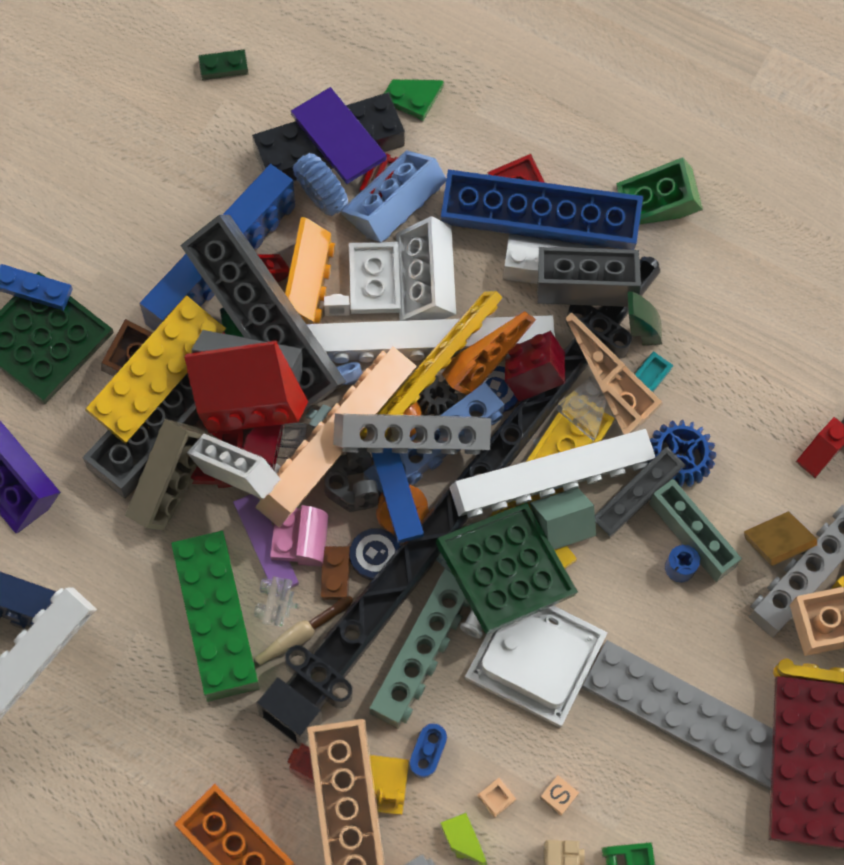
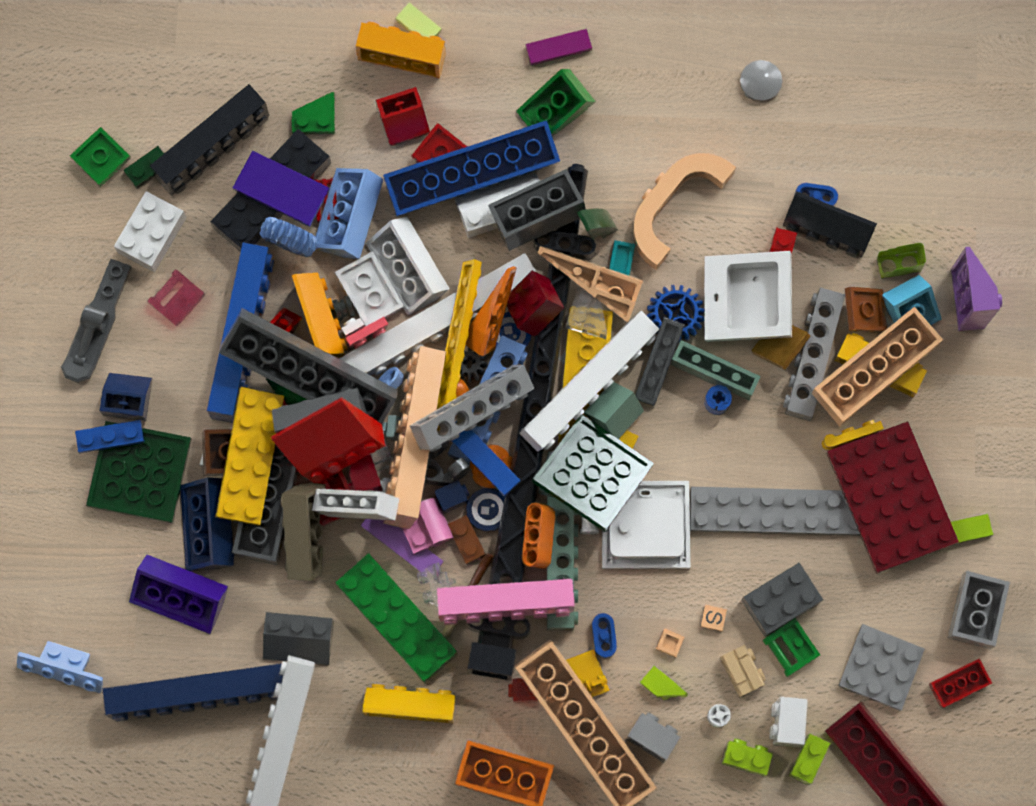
camera: 25 degrees left, 10 degrees up
none -> dark grey piece [61,259,132,383]
none -> green plate [70,127,131,187]
none -> dark blue slope [99,373,153,421]
none -> white brick [114,191,186,272]
none -> clear pink plate [147,269,205,327]
none -> black brick [150,84,269,196]
none -> dark blue slope [181,477,234,572]
none -> dark grey slope [263,612,334,665]
none -> pearl dark grey wheel [332,295,355,321]
none -> coral plate [345,317,388,349]
none -> light orange brick [355,22,446,78]
none -> yellow slope [362,684,456,724]
none -> red slope [376,87,430,146]
none -> yellowish green tile [396,3,441,37]
none -> dark blue brick [434,480,470,514]
none -> bright pink brick [437,579,574,625]
none -> orange beam [522,503,555,569]
none -> magenta tile [525,28,592,66]
none -> light nougat arch [633,153,736,270]
none -> white piece [705,251,792,342]
none -> dark grey brick [741,562,823,637]

